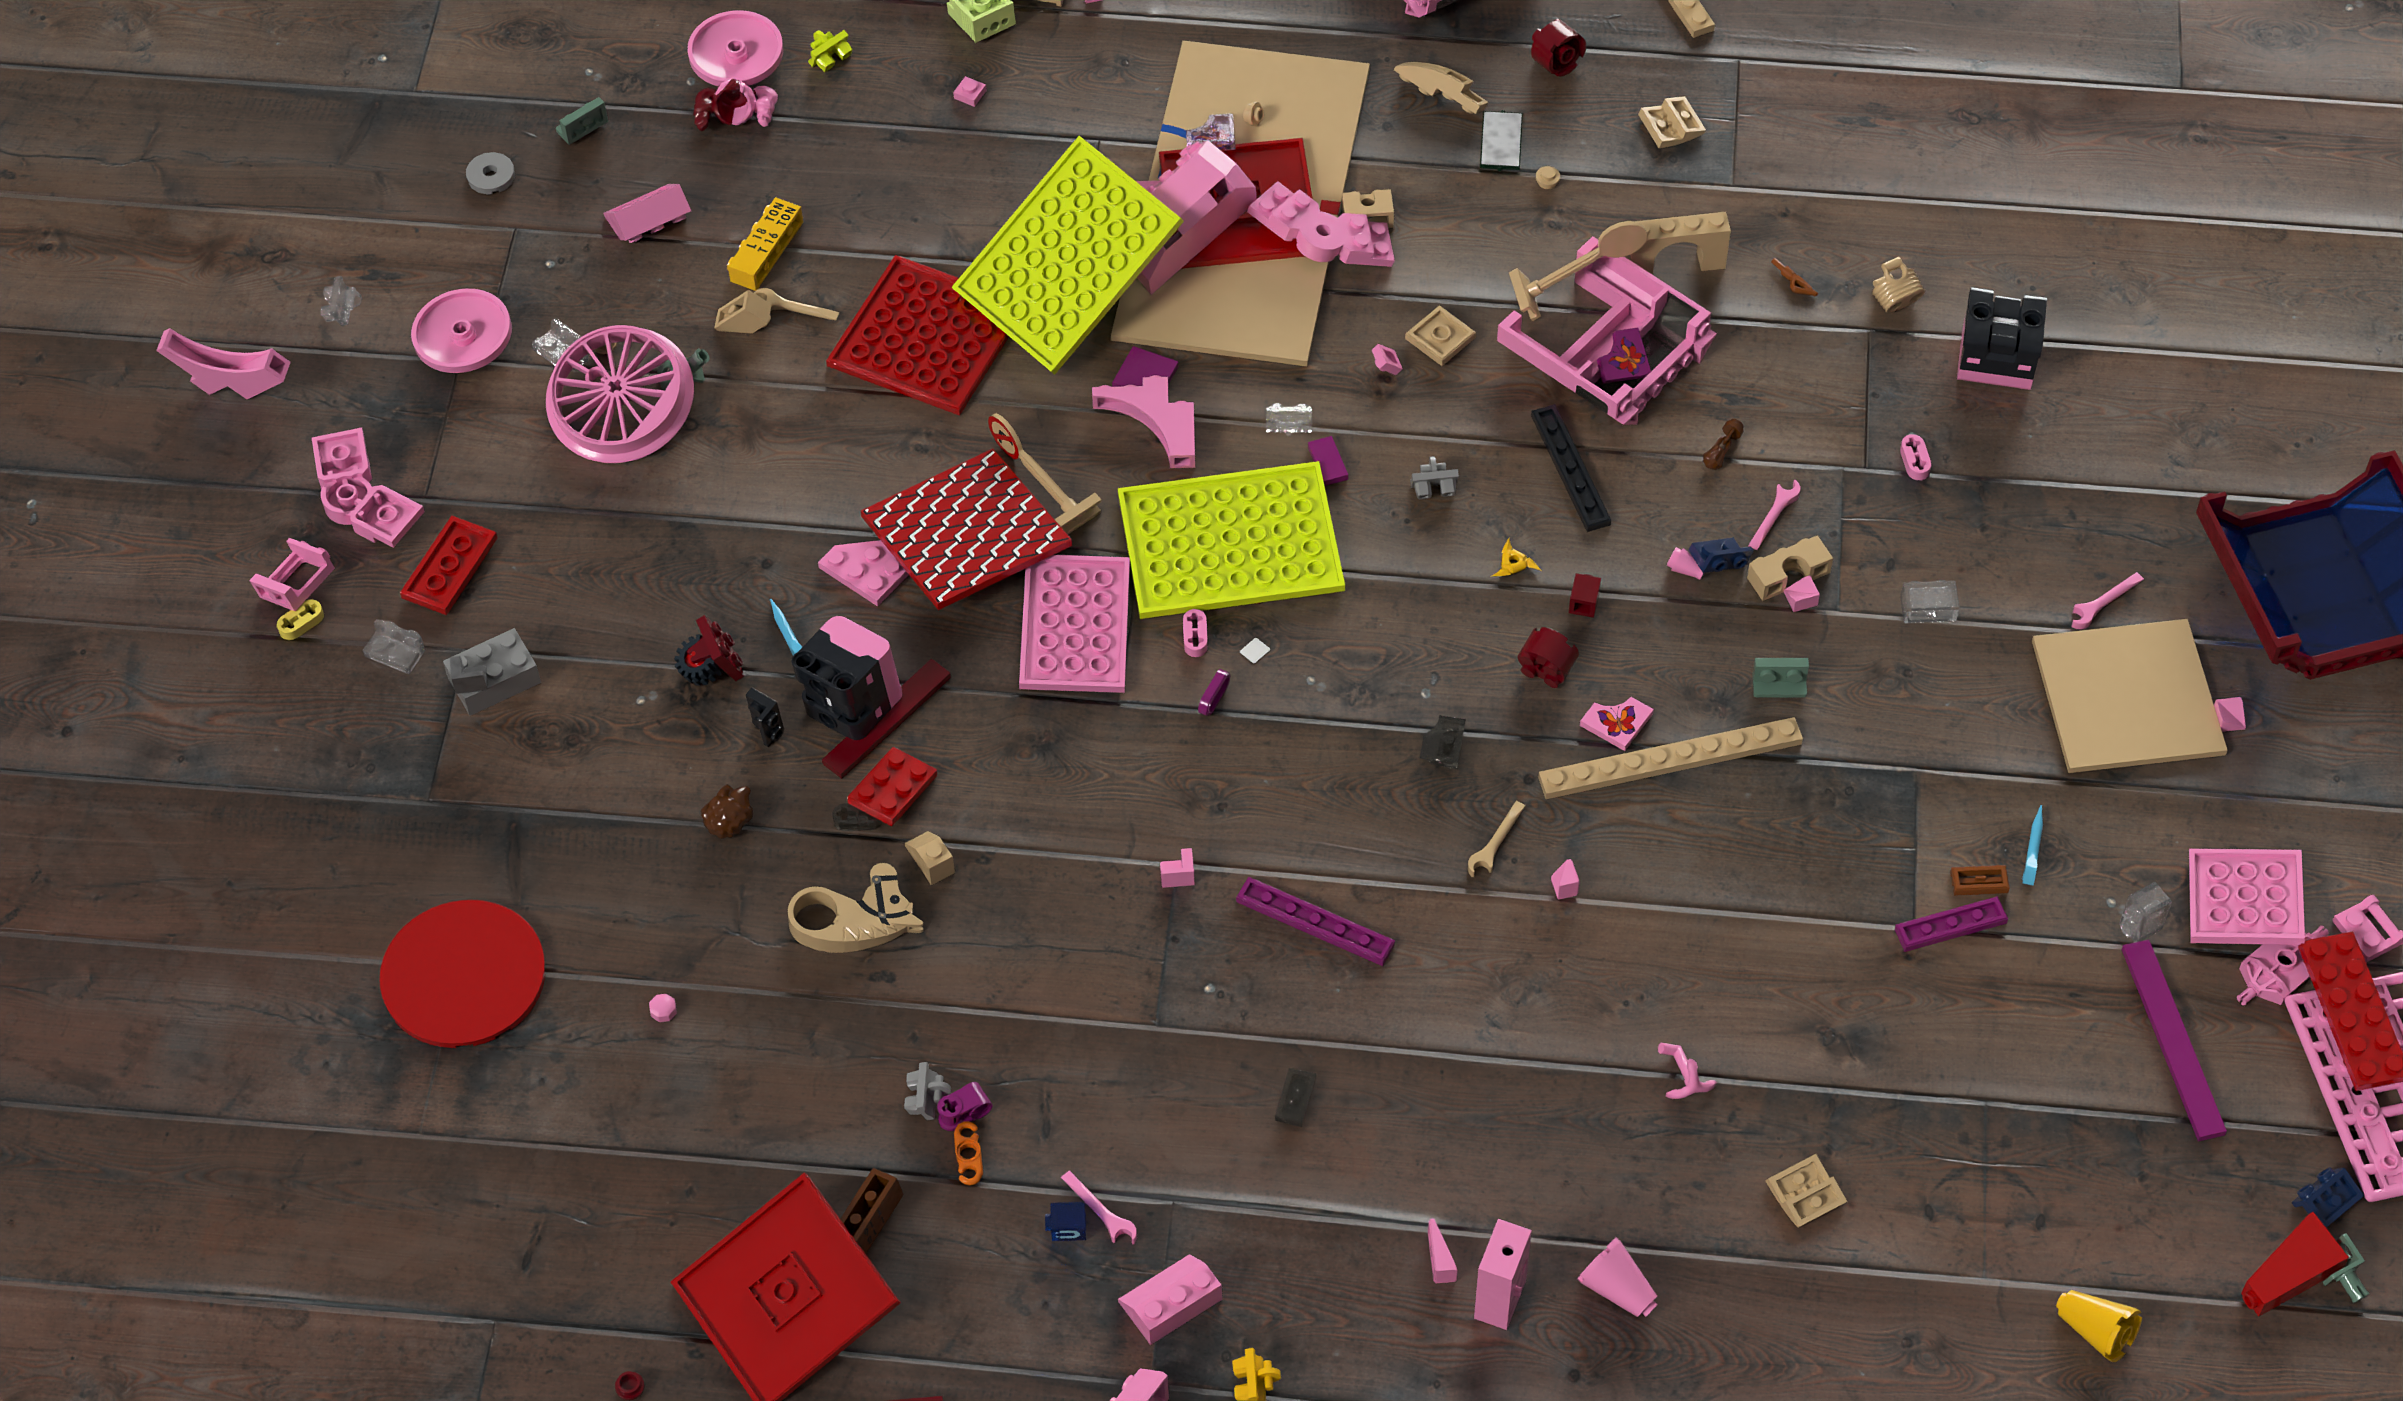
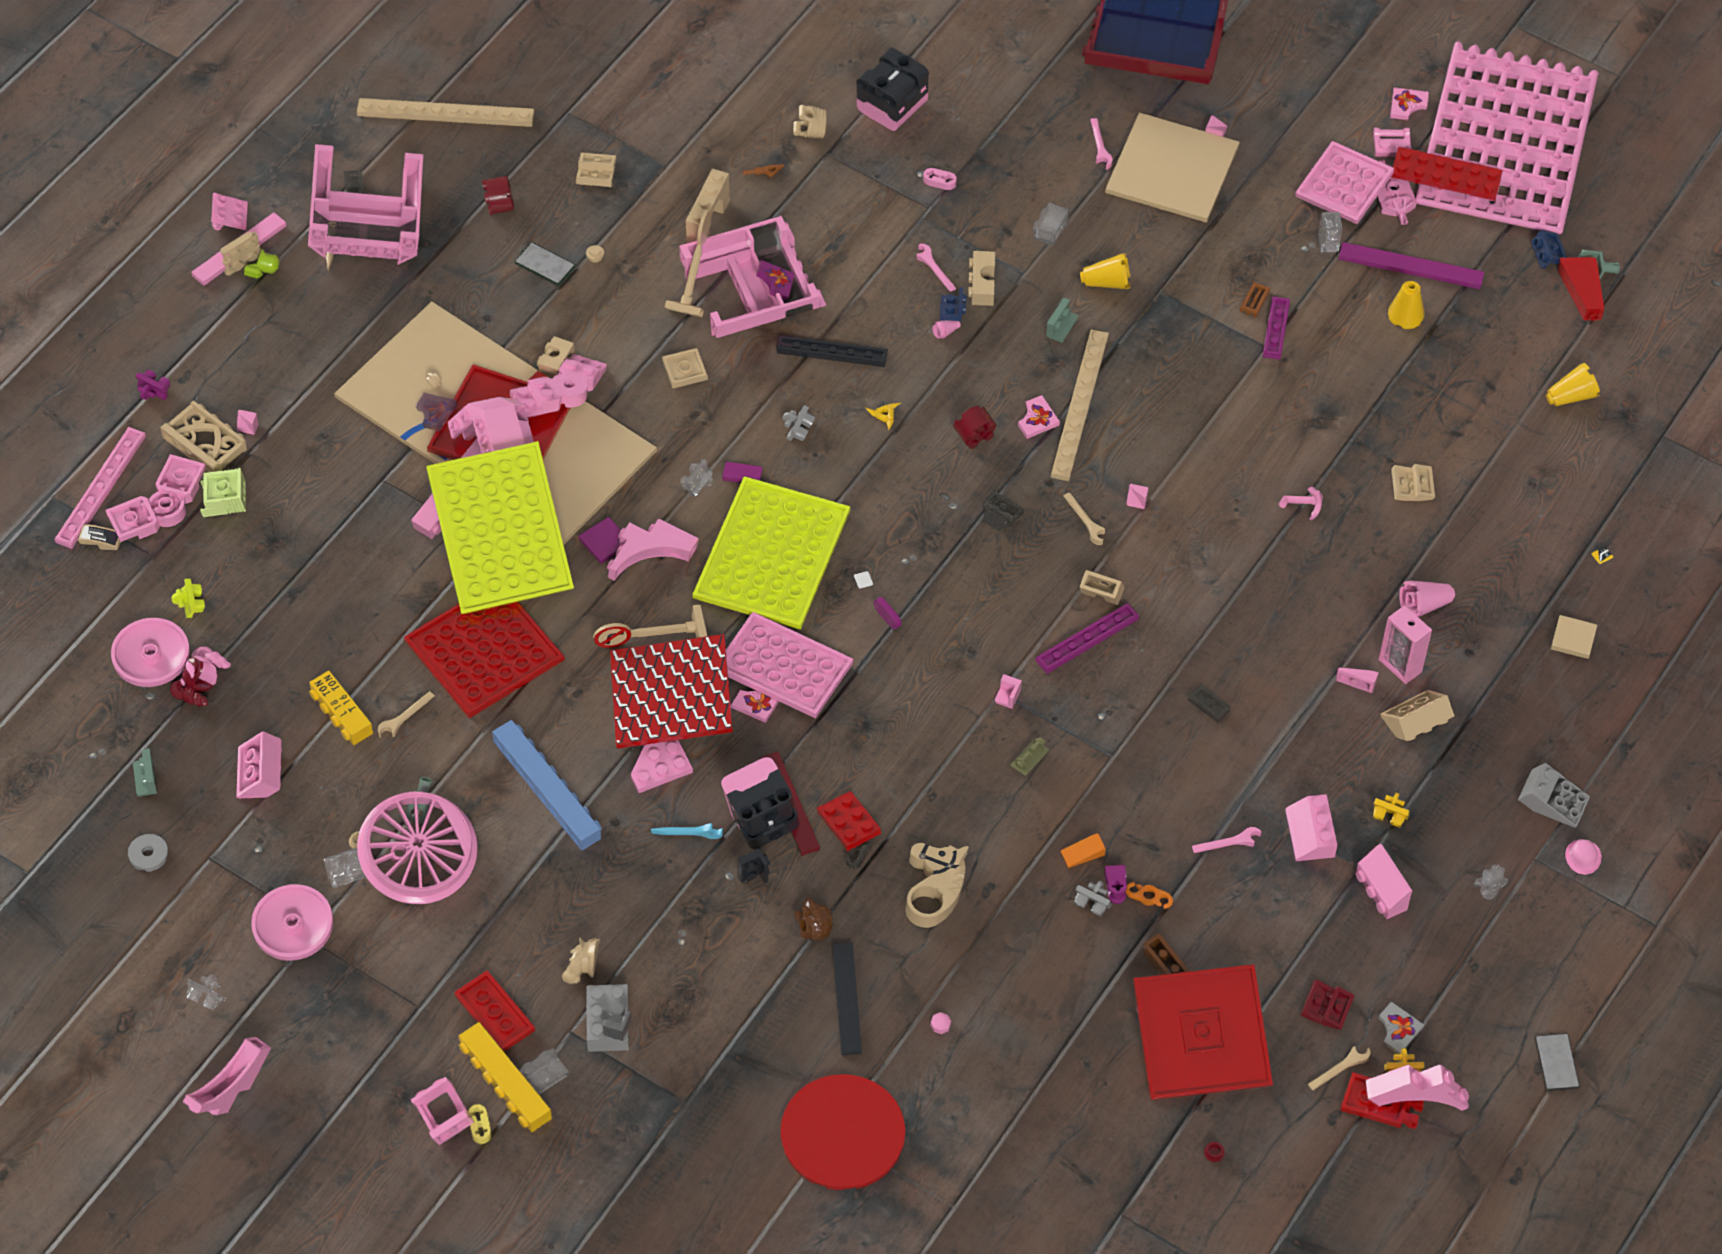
camera: 65 degrees left, 0 degrees up
bright pink plate [312,428,425,548] -> none
dark red plate [674,615,744,686] -> none
tan slope [714,290,772,333] -> none
tan slope [905,831,955,885] -> none
bright pink plate [953,76,987,107] -> none
clear blue brick [1045,1202,1086,1241] -> none
bright pink beam [1183,609,1208,657] -> none
bright pink plate [1372,344,1403,375] -> none
tan slope [1394,62,1488,114] -> none
dark red brick [1569,573,1601,618] -> none
reddish brown piece [1703,419,1744,470] -> none
bright pink slope [1784,575,1820,612] -> none
medium azure piece [2022,805,2043,886] -> none
none -> yellow brick [458,1022,552,1133]
none -> medium blue brick [492,720,602,851]
none -> tan piece [562,937,600,984]
none -> bright pink tile [731,690,779,723]
none -> black tile [833,943,862,1056]
none -> olive hinge [1010,737,1049,776]
none -> orange slope [1061,833,1105,868]
none -> tan brick [1079,570,1124,605]
none -> yellow cone [1080,253,1131,289]
none -> tan slope [1380,690,1454,741]
none -> yellow cone [1388,281,1424,329]

